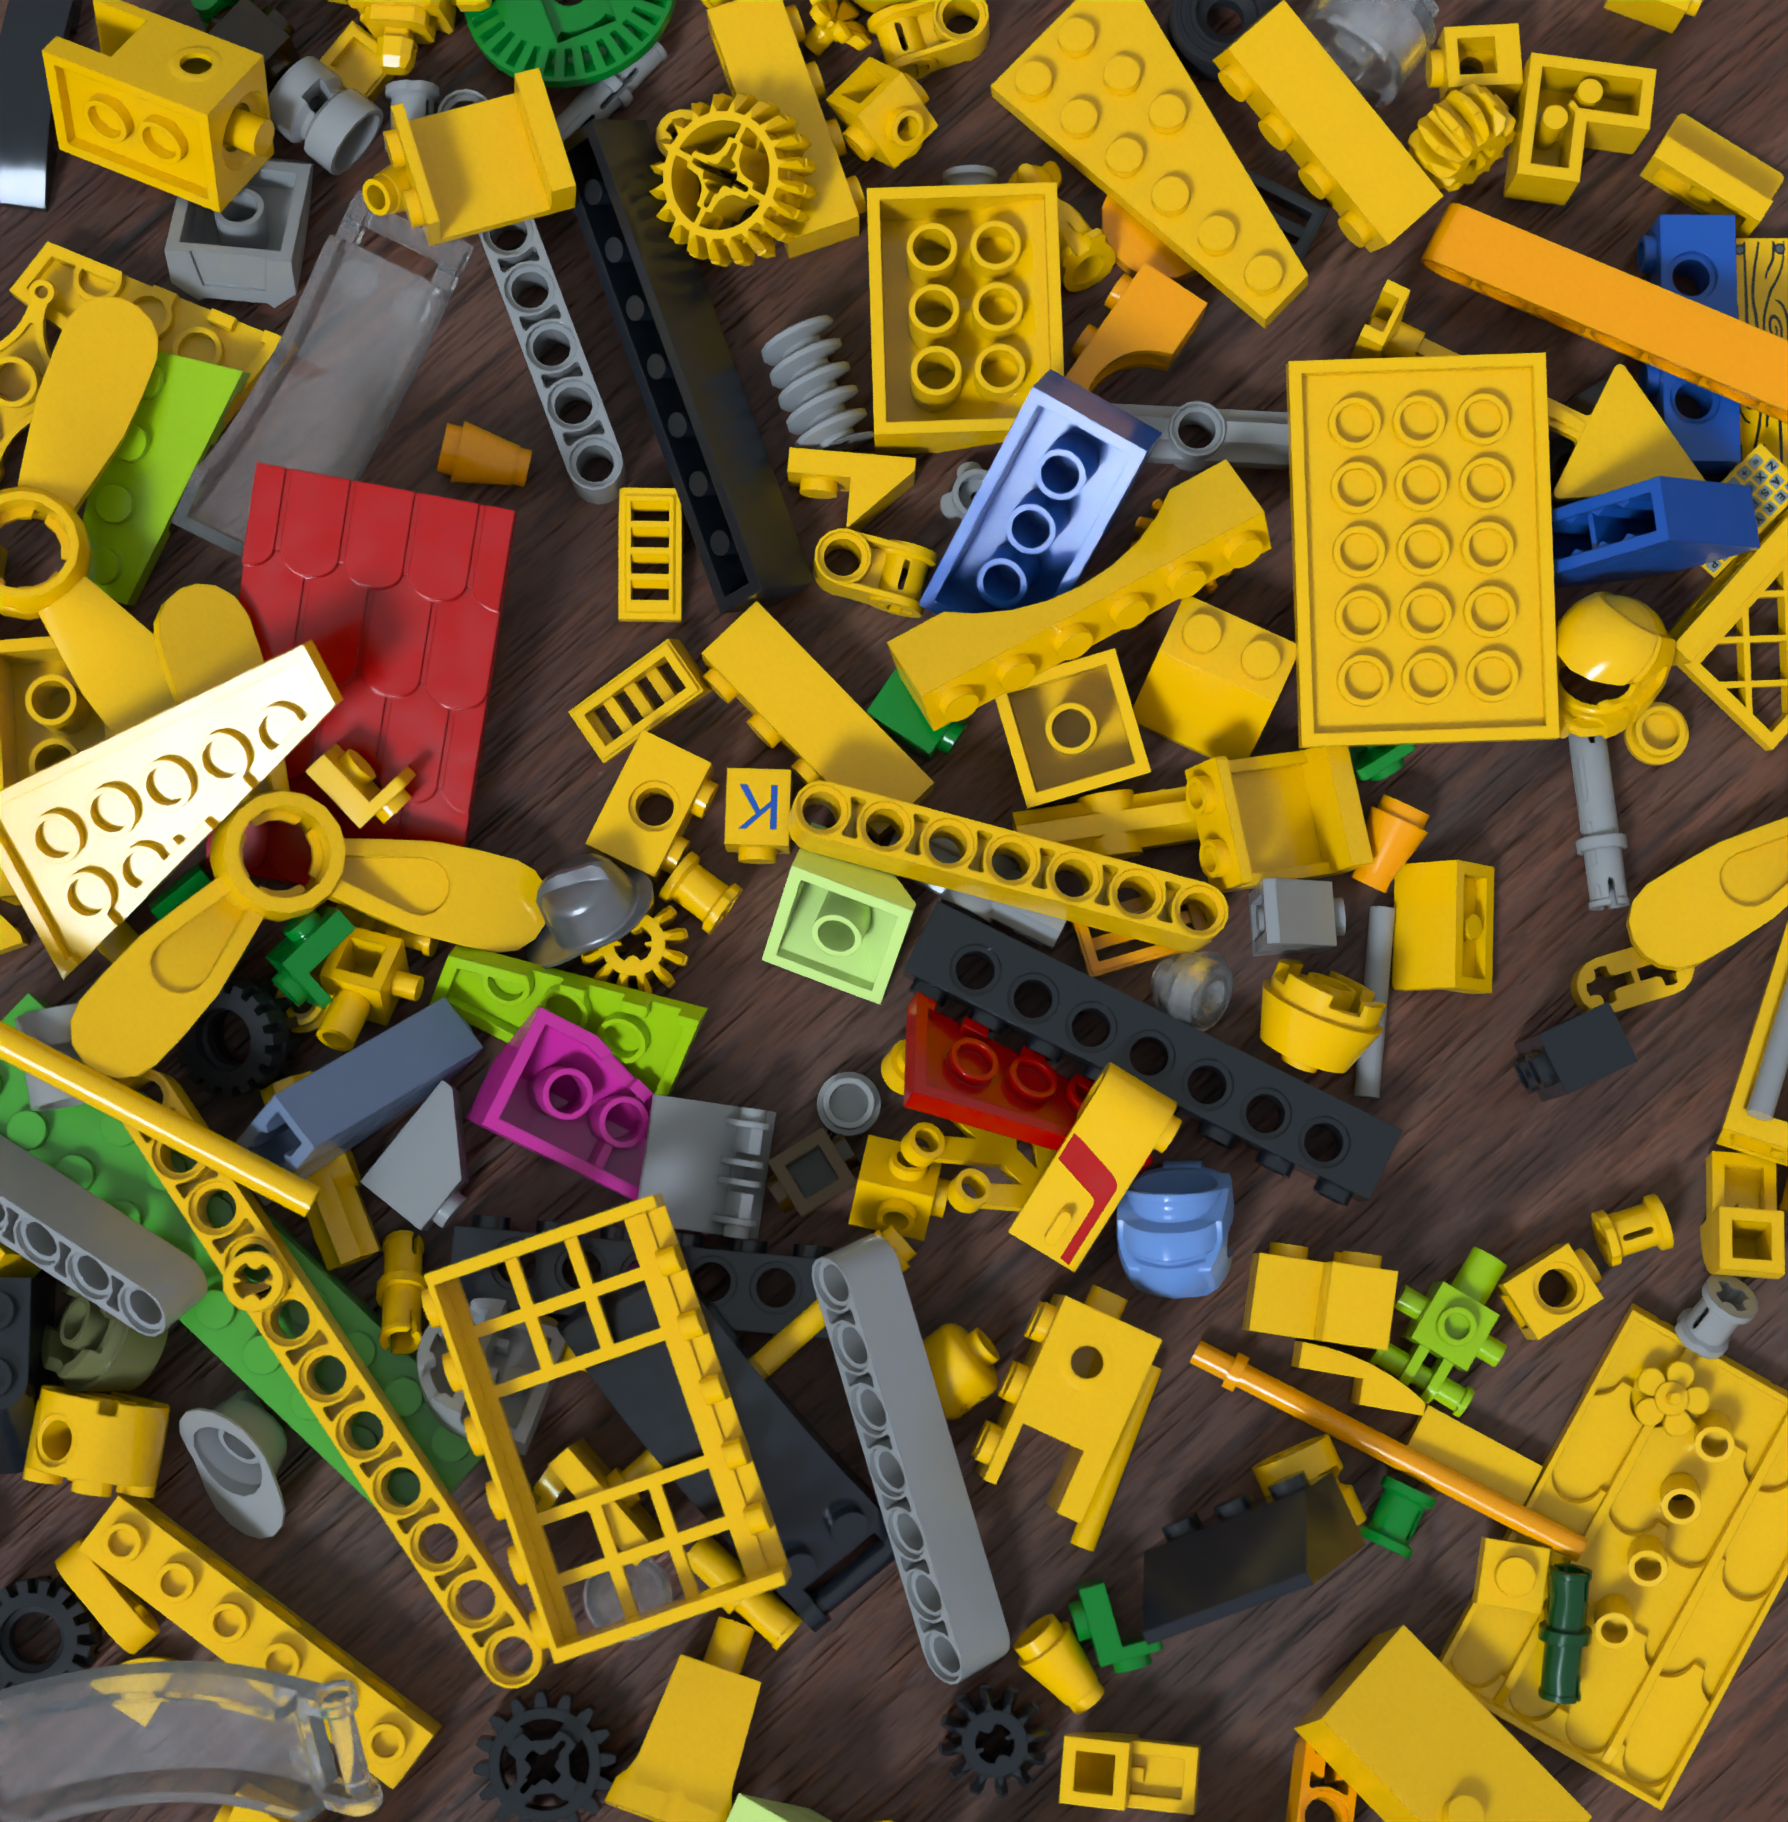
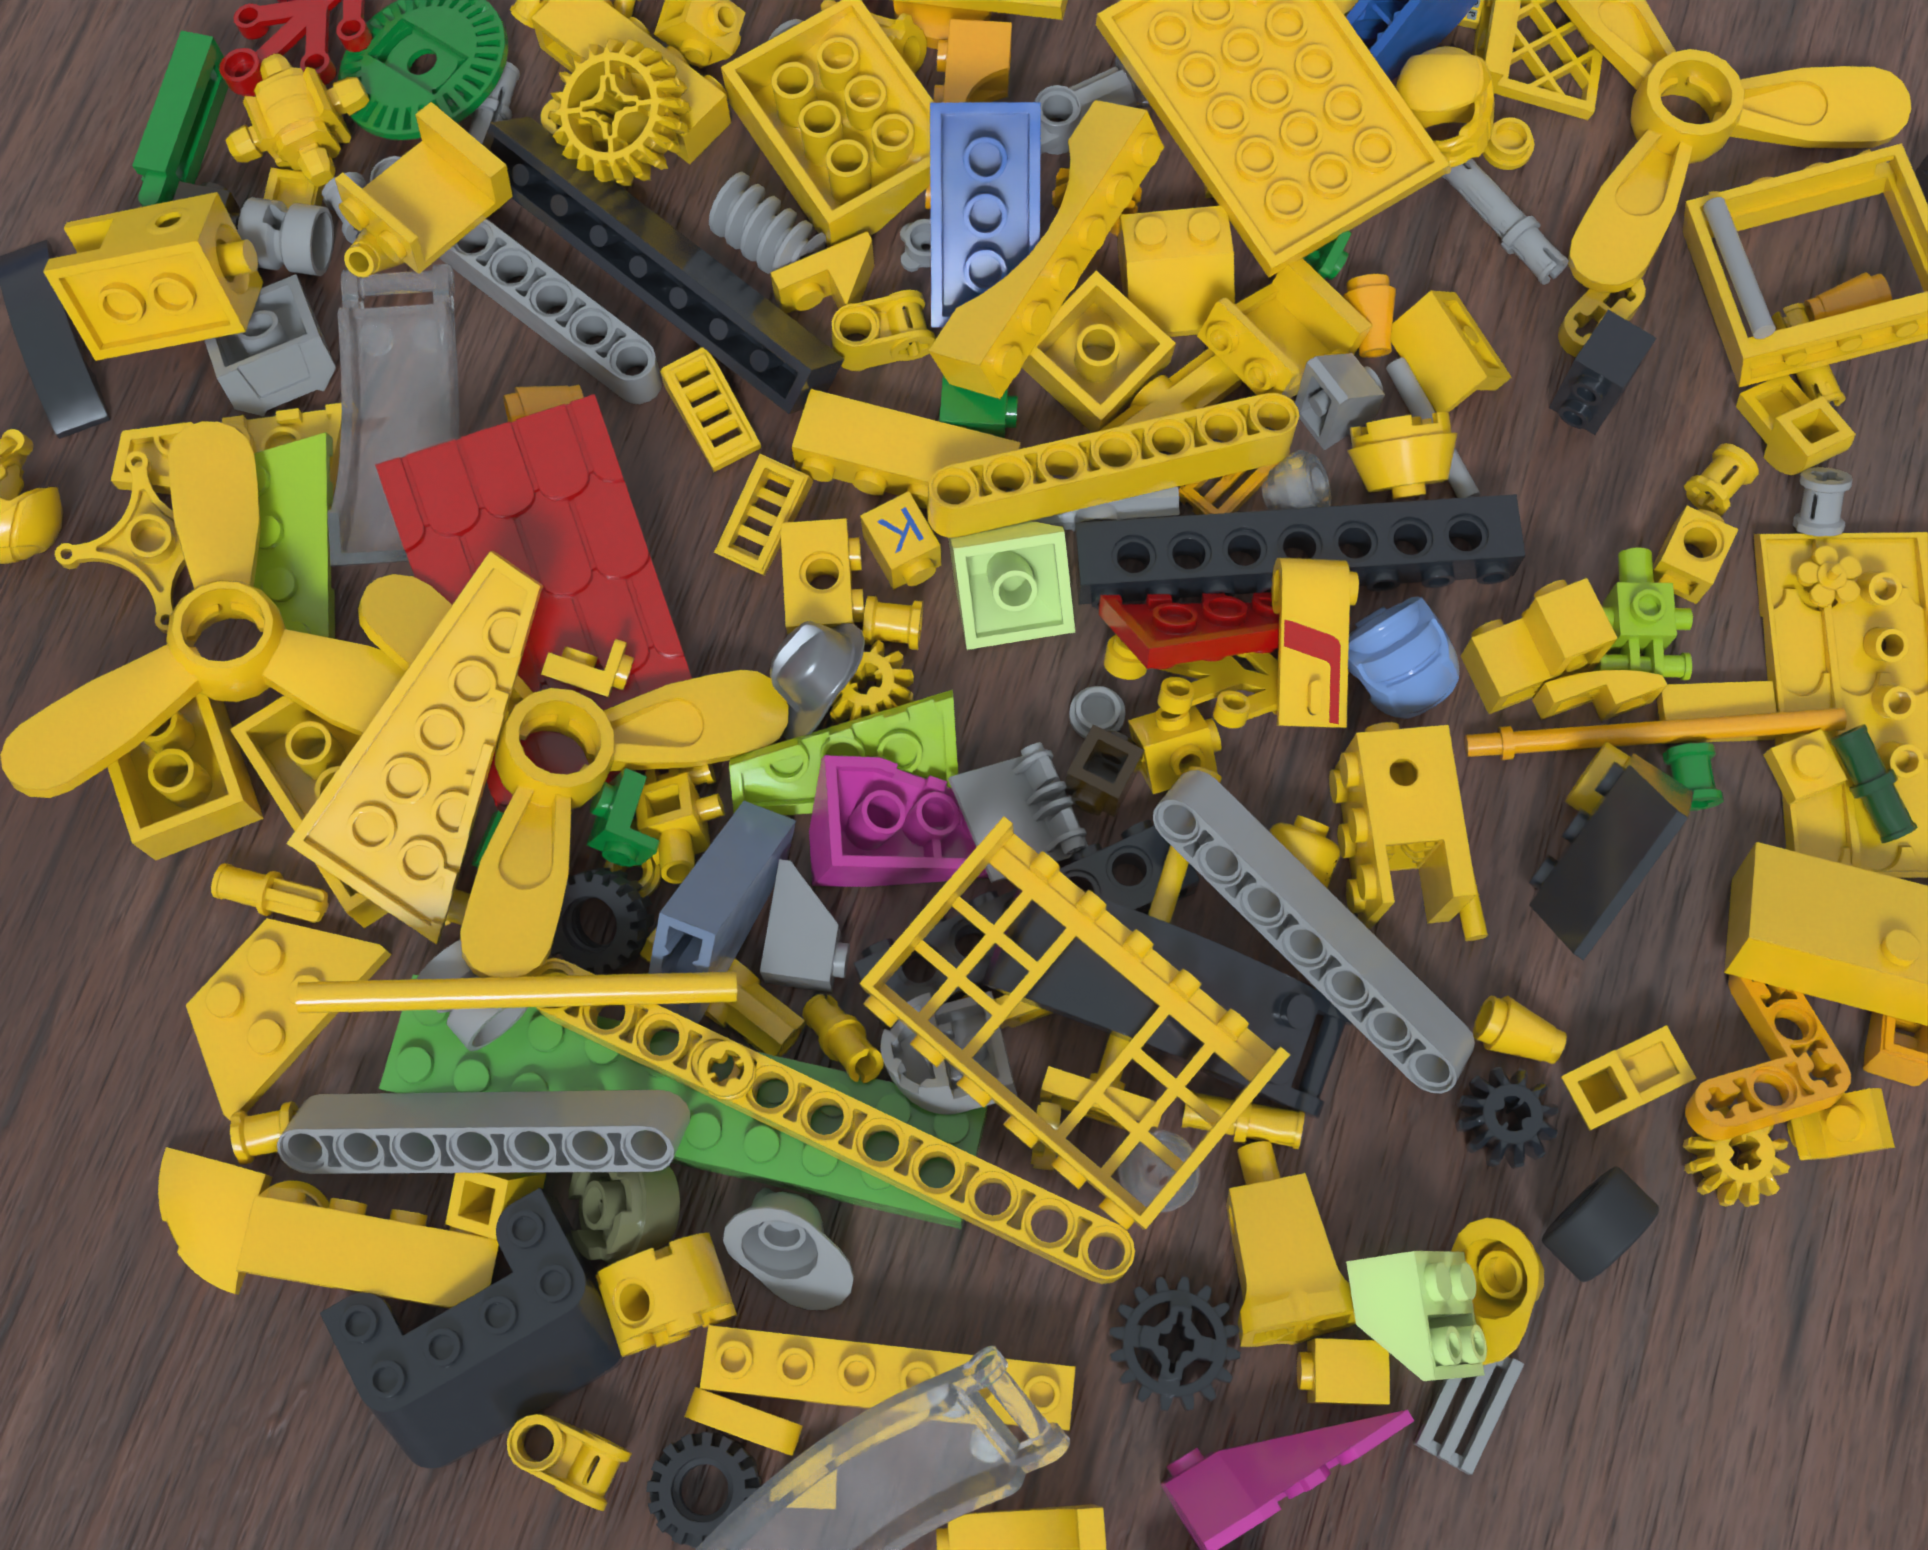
camera: 25 degrees left, 10 degrees down
green bracket [1068,1578,1164,1674] -> none

